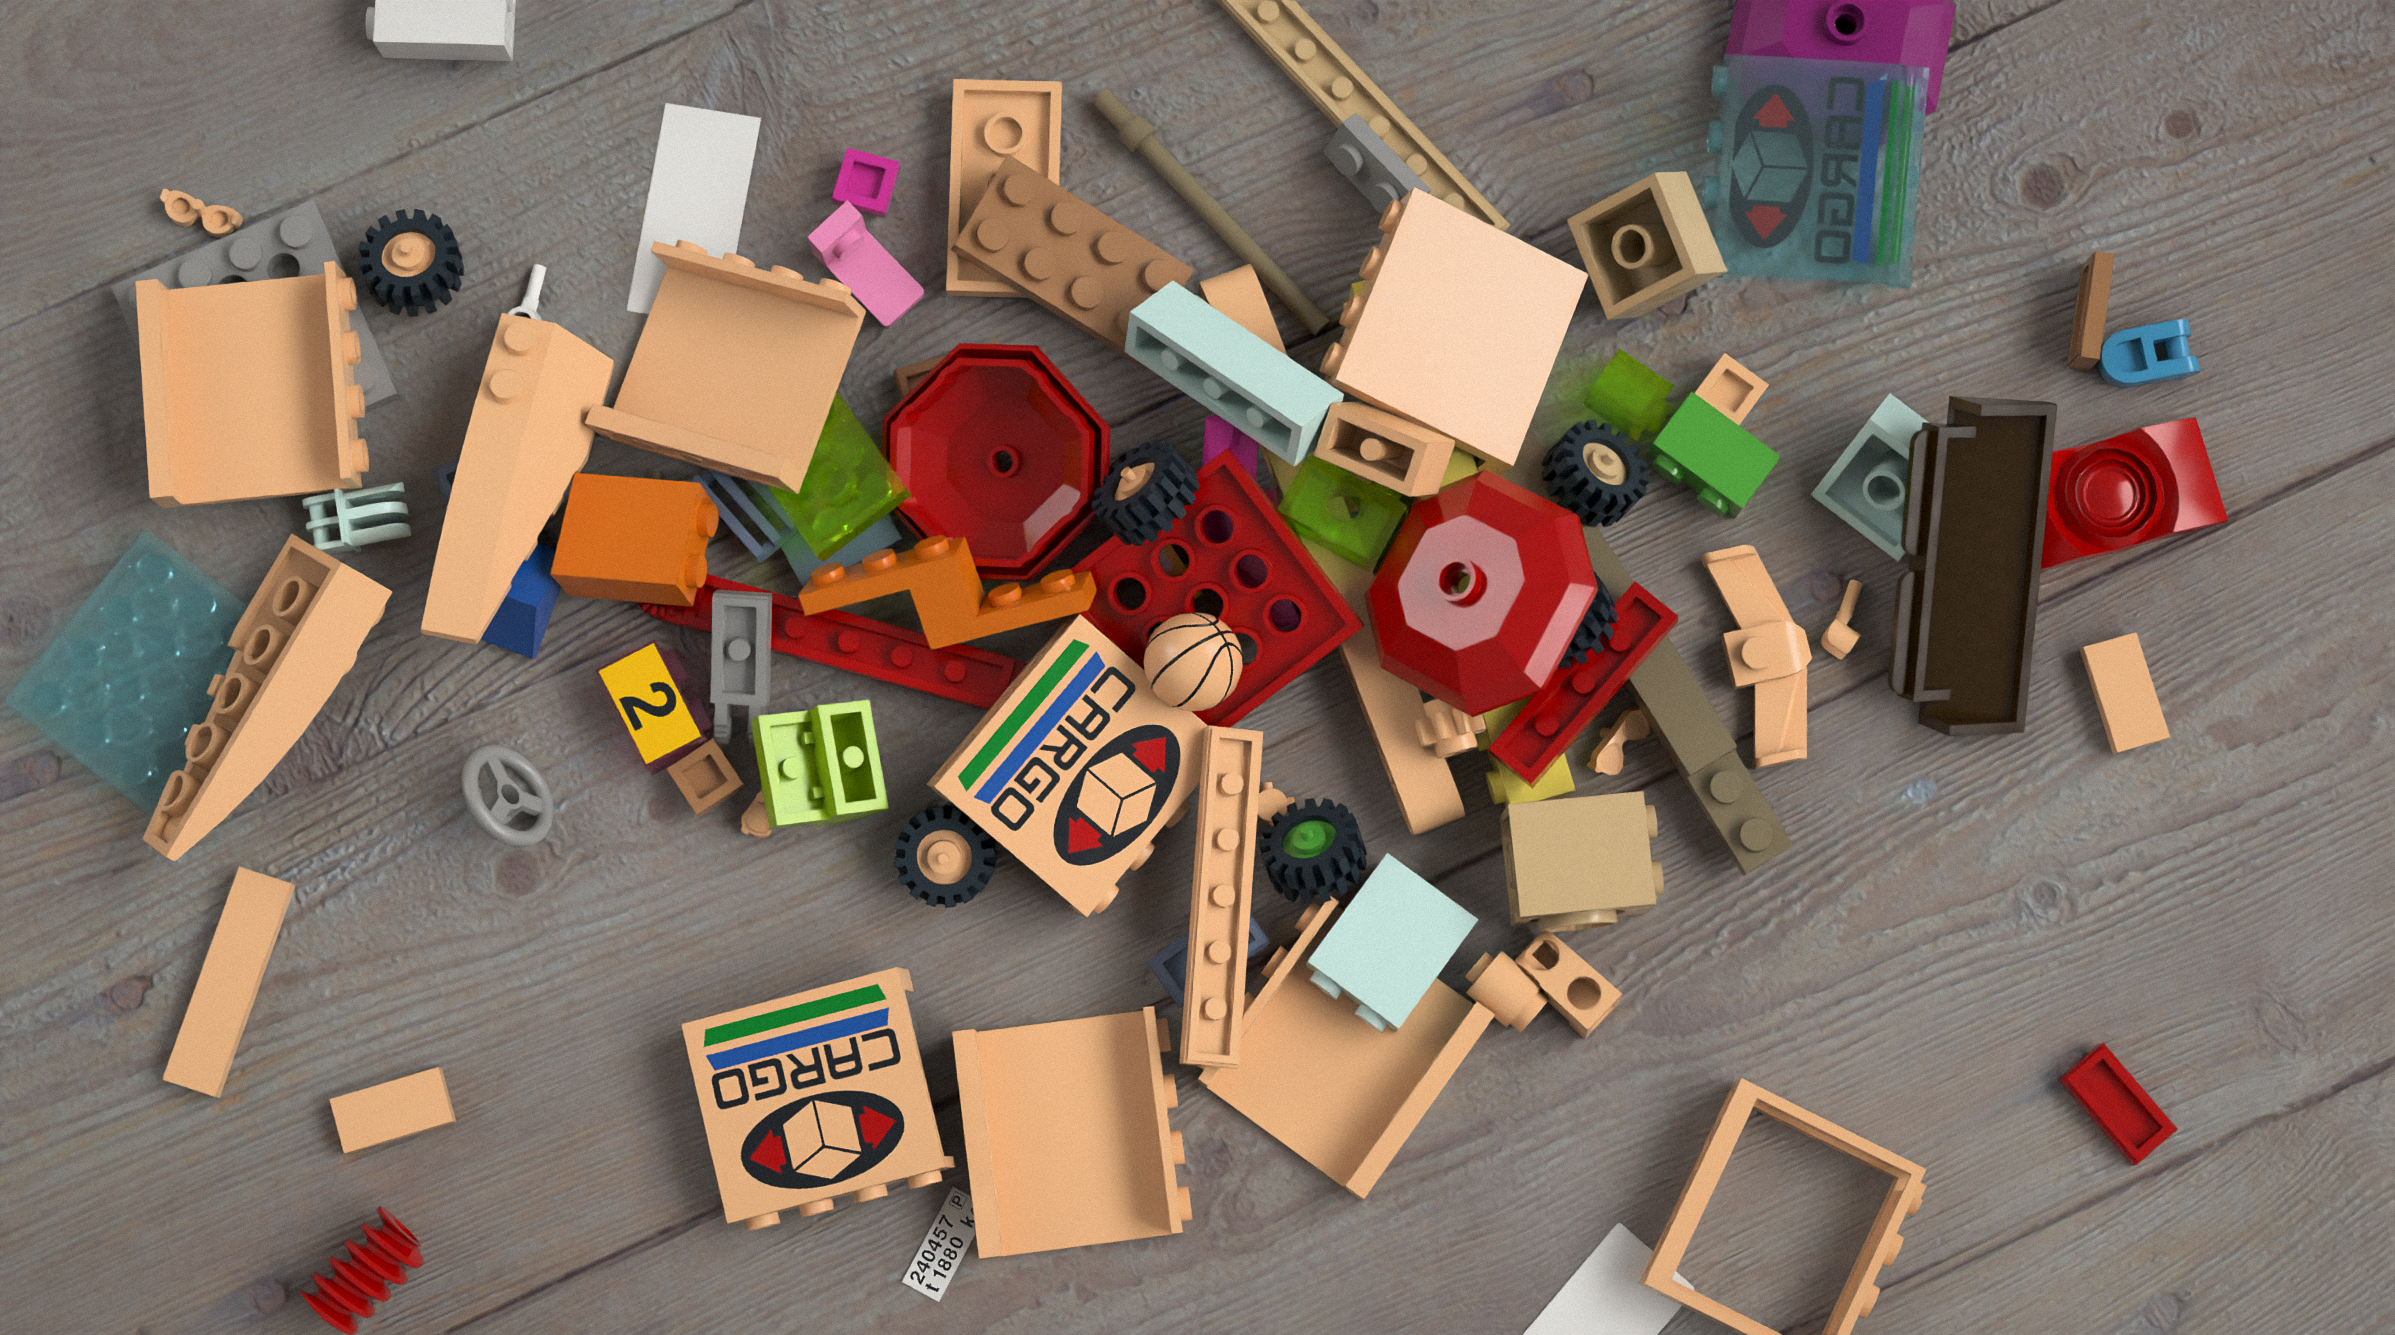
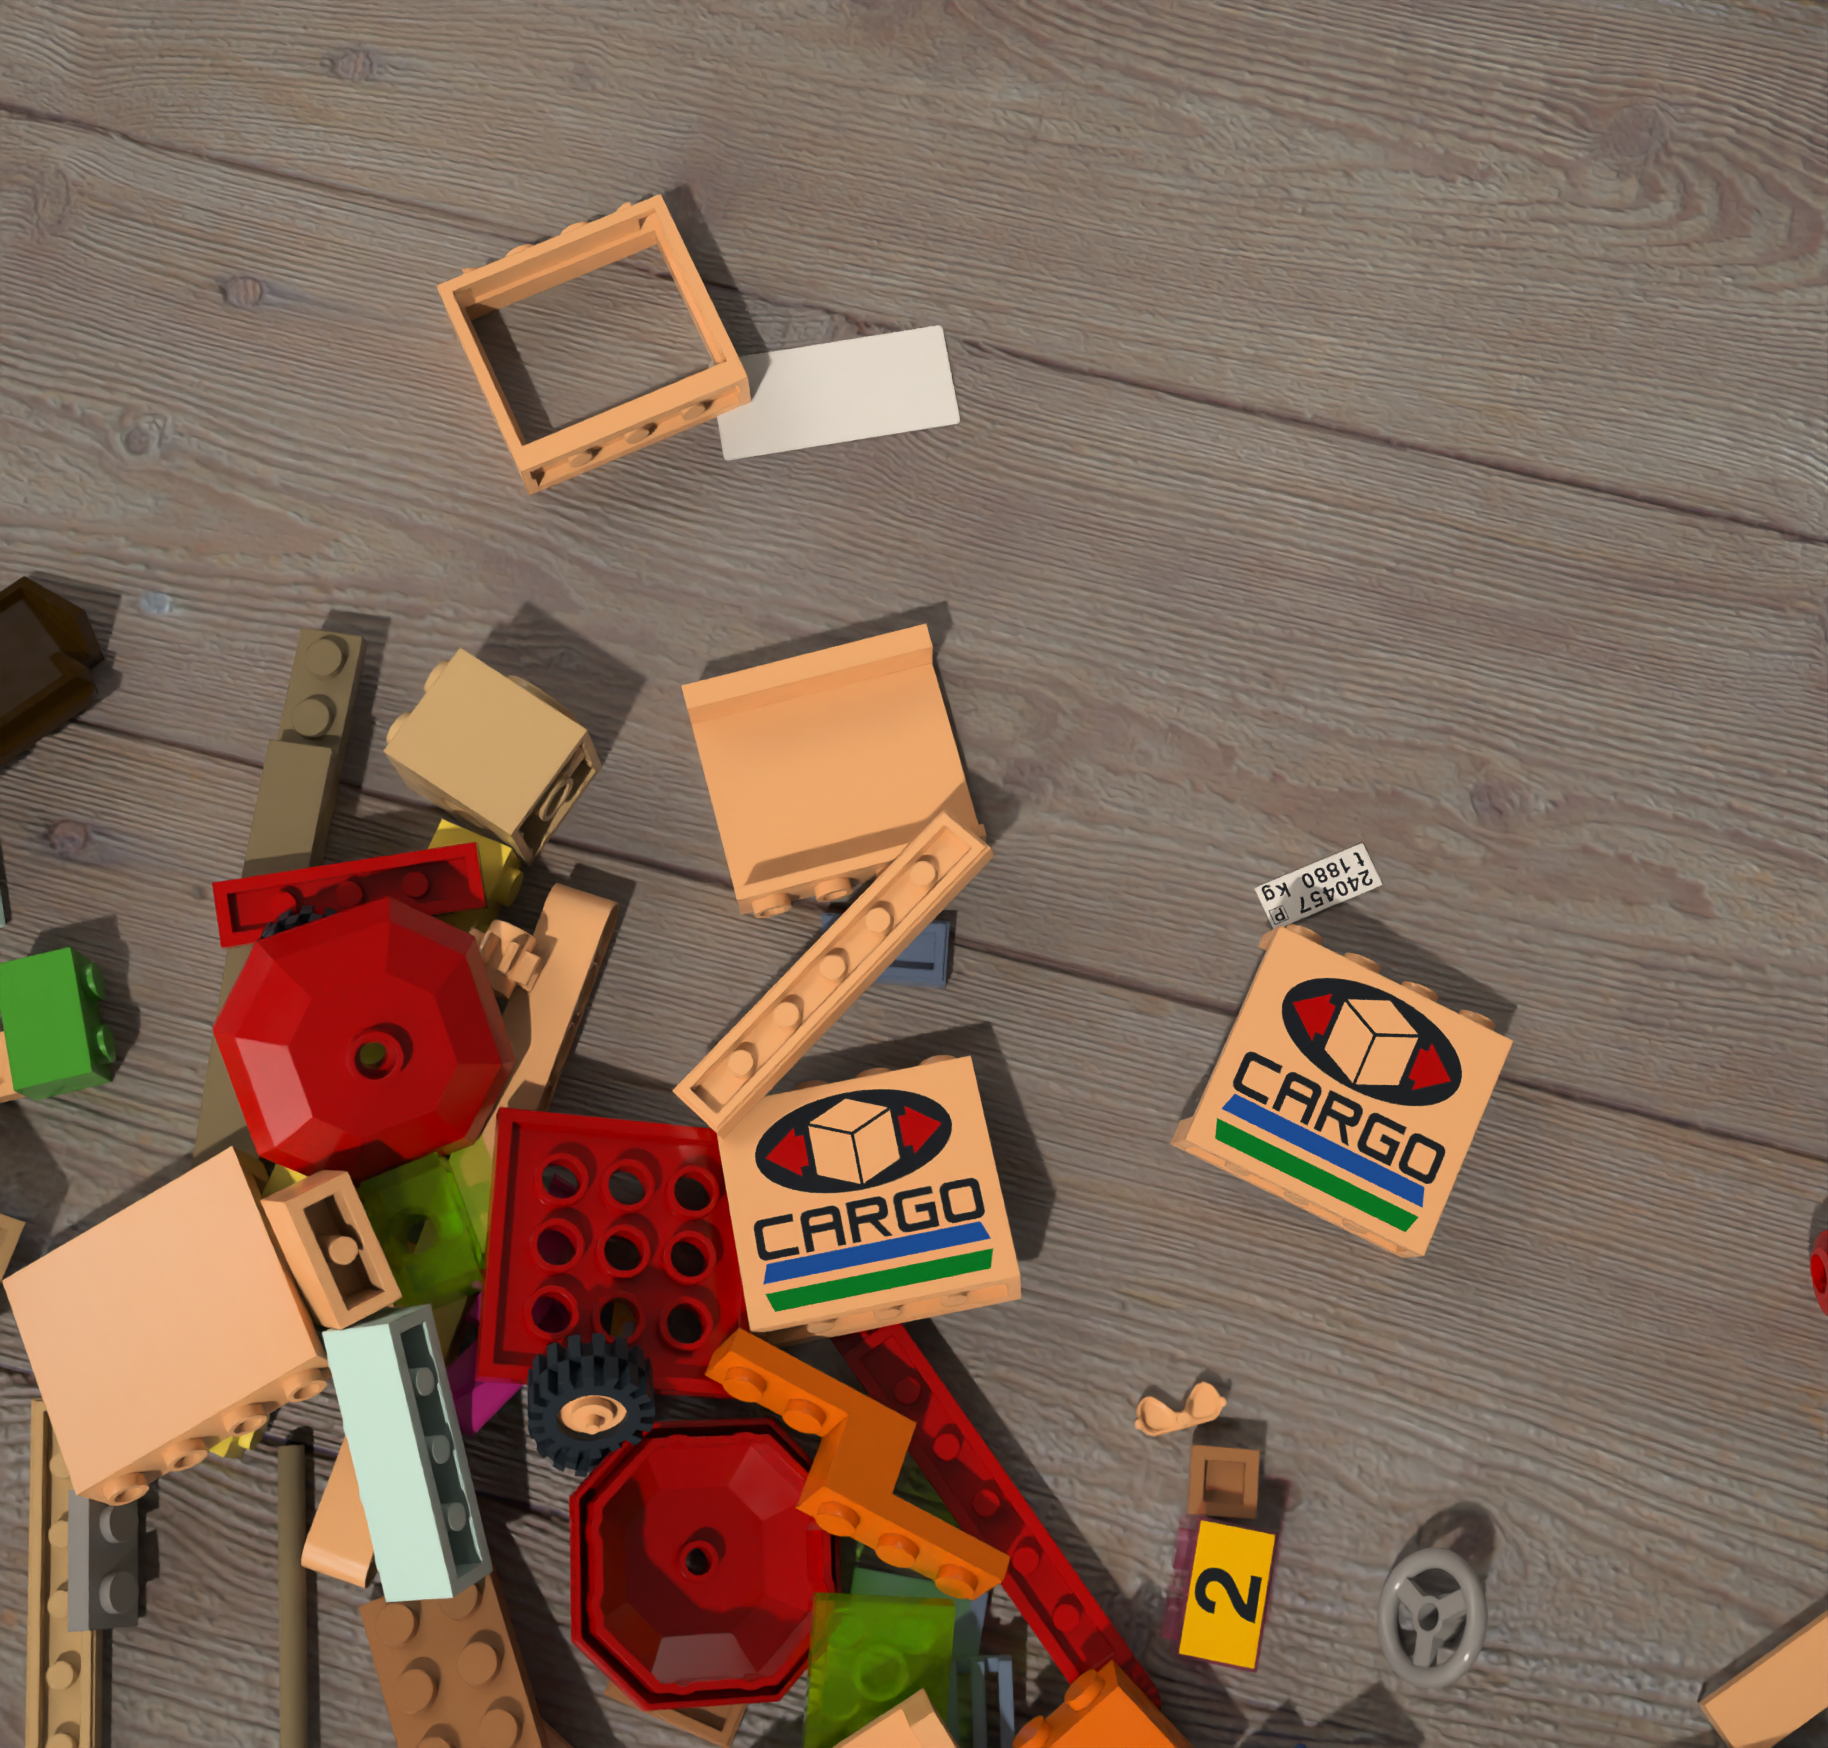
camera: 140 degrees left, 5 degrees down
light nougat tile [329,1067,456,1154] -> none
light grey hinge [710,590,772,746] -> none
lime brick [751,700,889,830] -> none
black wheel [894,802,998,908] -> none
light nougat panel [952,1006,1192,1259] -> none
light nougat piece [1143,613,1243,711] -> none
light nougat piece [1257,782,1295,827] -> none
black wheel [1259,798,1367,904] -> none
light aqua brick [1306,853,1479,1033] -> none
light nougat brick [1465,951,1549,1033] -> none
light nougat leg [1514,932,1622,1039] -> none
black wheel [1541,420,1650,527] -> none
clear neon green brick [1583,348,1674,441] -> none
light nougat piece [1587,706,1650,775] -> none
light nougat plate [1701,545,1812,770] -> none
light nougat hand [1820,580,1863,660] -> none
red tile [2057,1043,2178,1166] -> none

